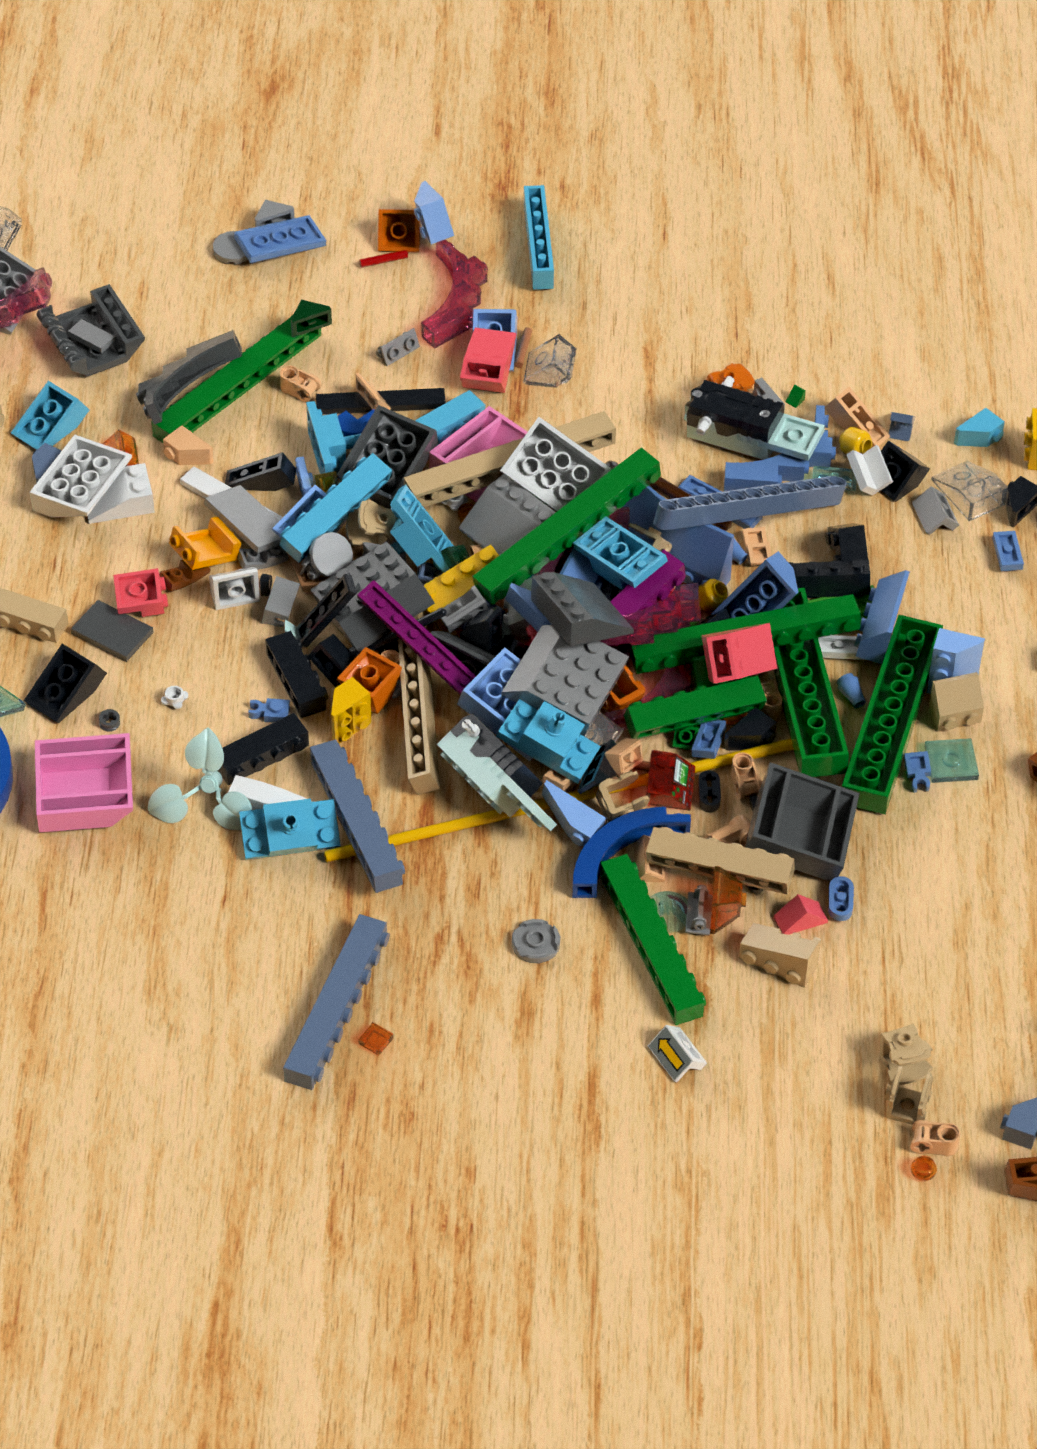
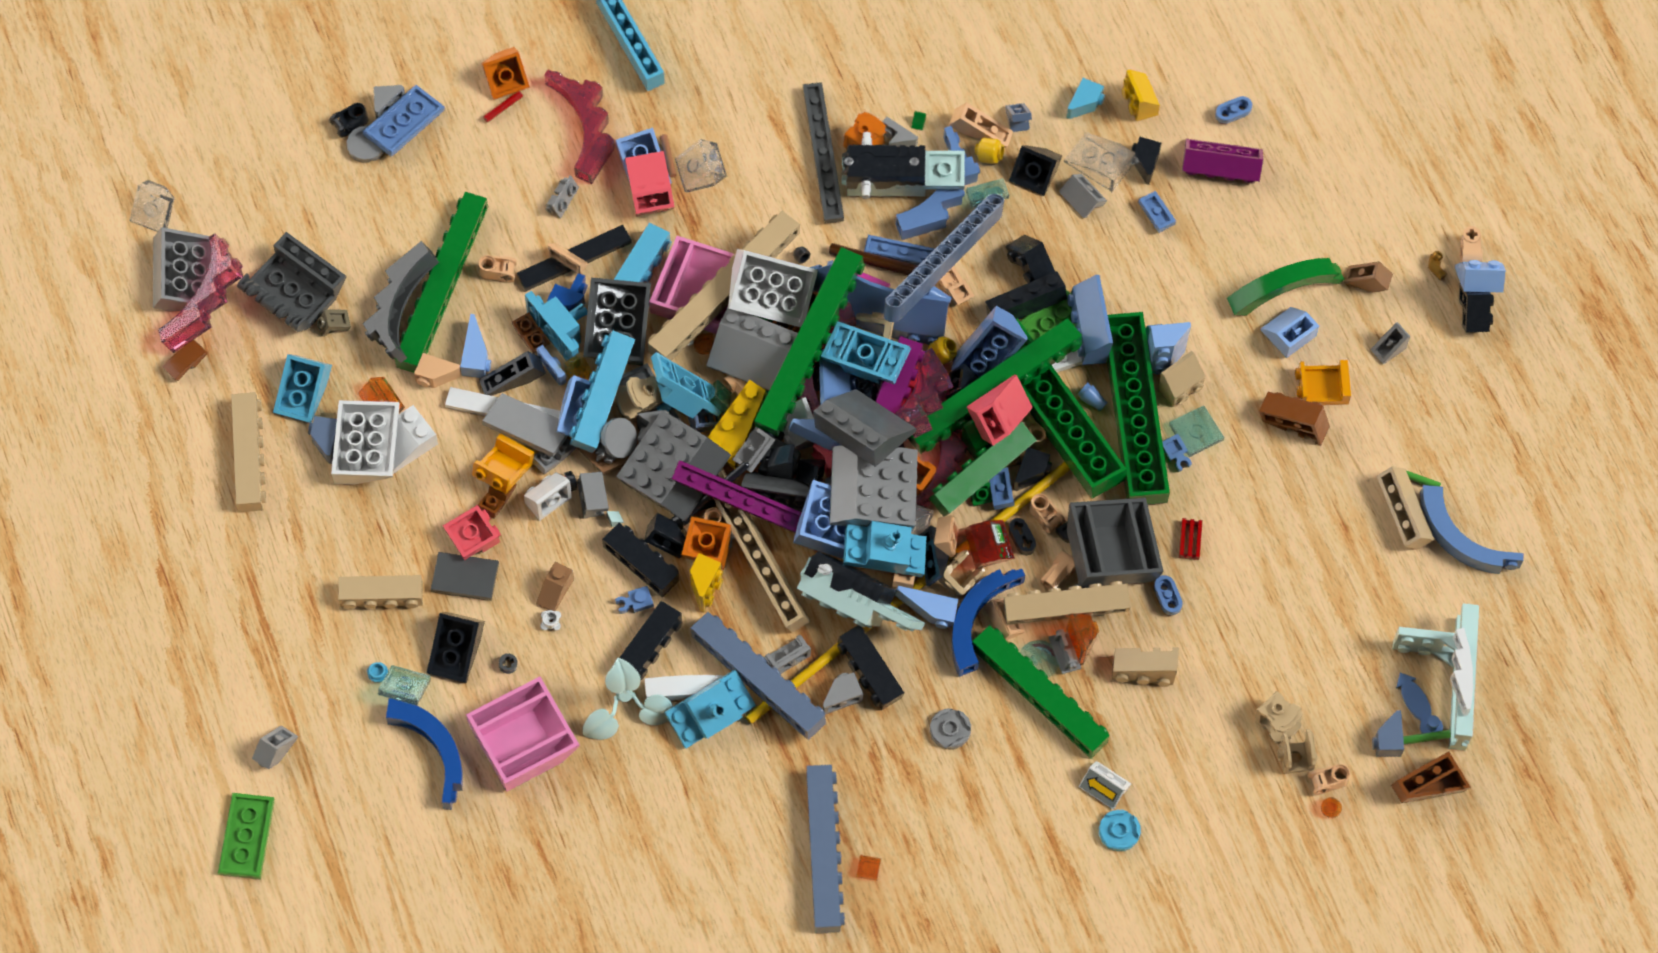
camera: 25 degrees left, 15 degrees up
light grey tile [68,319,115,354] -> none
dark green slope [291,299,332,337] -> none
black tile [295,574,357,648] -> none
light blue slope [414,181,454,244] -> none
coral slope [774,894,828,935] -> none
white panel [846,445,893,496] -> none
none -> dark tan bracket [317,309,351,336]
none -> black piece [329,103,368,137]
none -> light blue slope [460,314,491,378]
none -> dark orange slope [511,312,550,354]
none -> medium nougat slope [536,561,574,611]
none -> light grey hinge [764,635,811,674]
none -> dark grey plate [803,82,844,223]
none -> light grey slope [823,672,863,715]
none -> black brick [837,625,904,710]
none -> medium azure tile [1099,810,1141,851]
none -> red tile [1179,518,1203,560]

